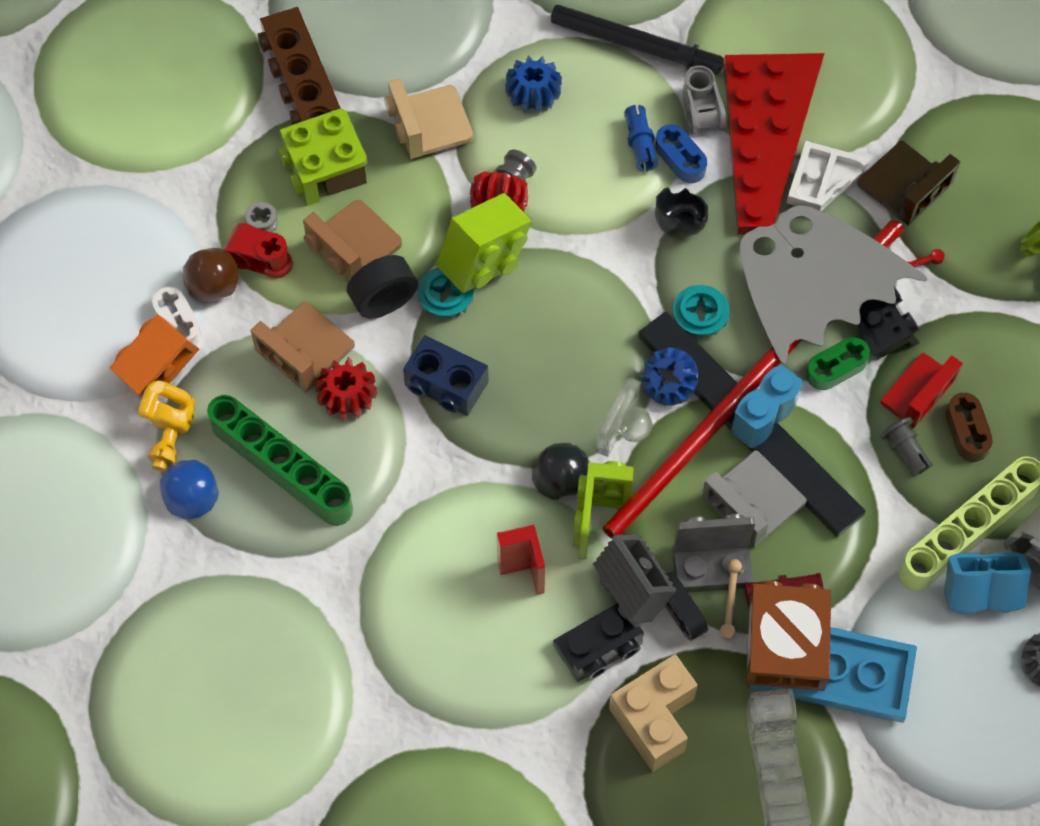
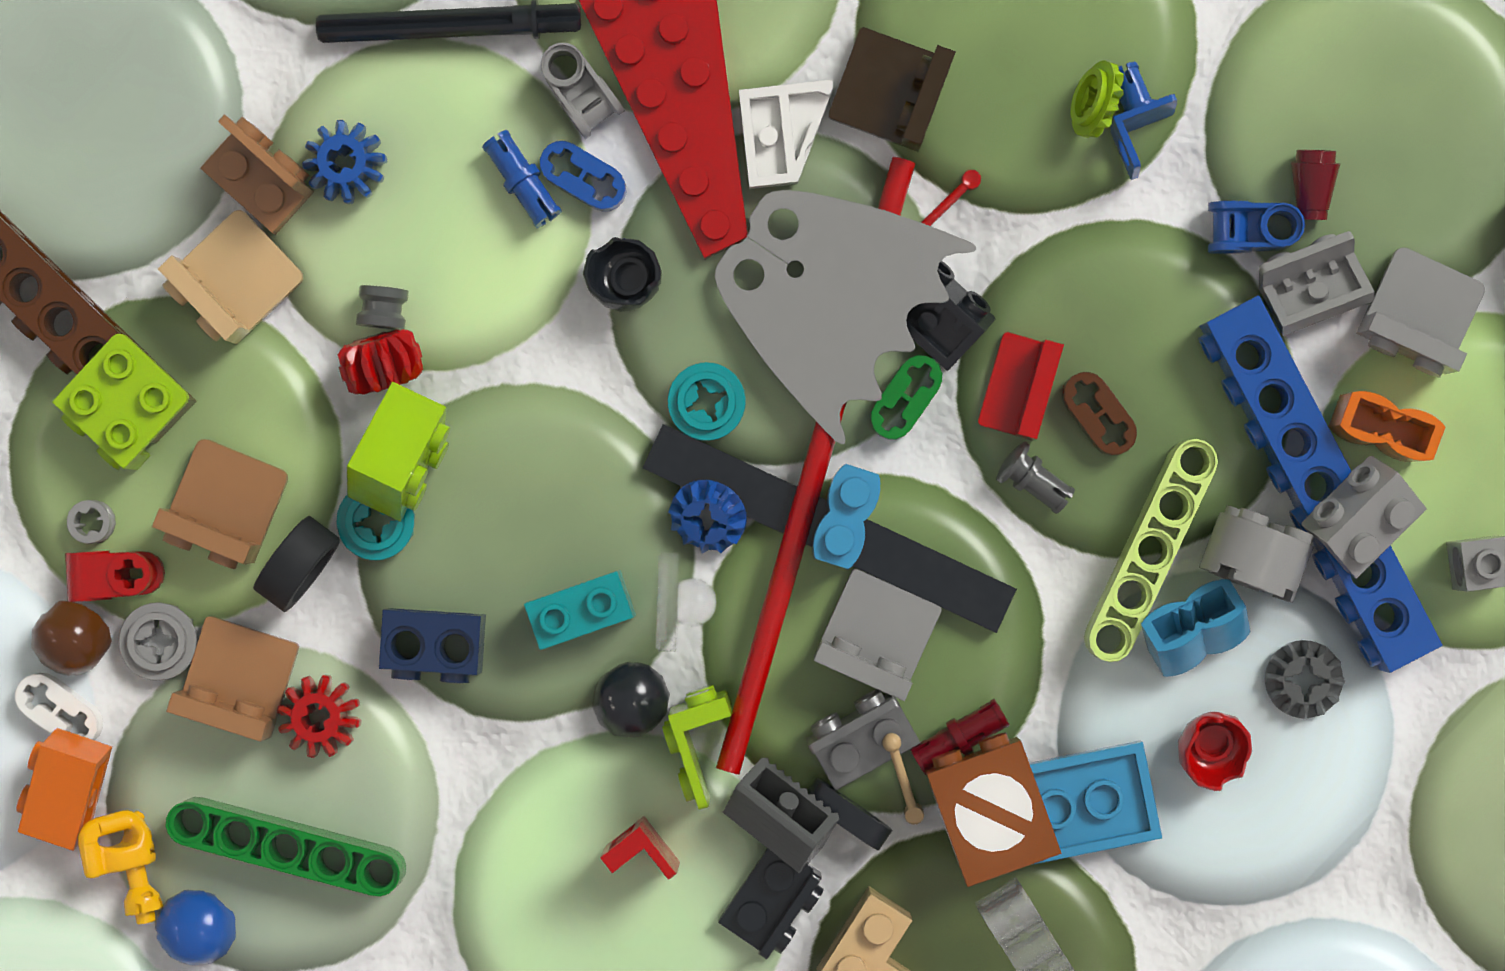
camera: 20 degrees left, 25 degrees up
none -> light grey gear [119,602,199,681]
none -> medium nougat bracket [200,114,314,235]
none -> teal brick [524,570,636,650]
none -> red hair [1178,711,1252,791]

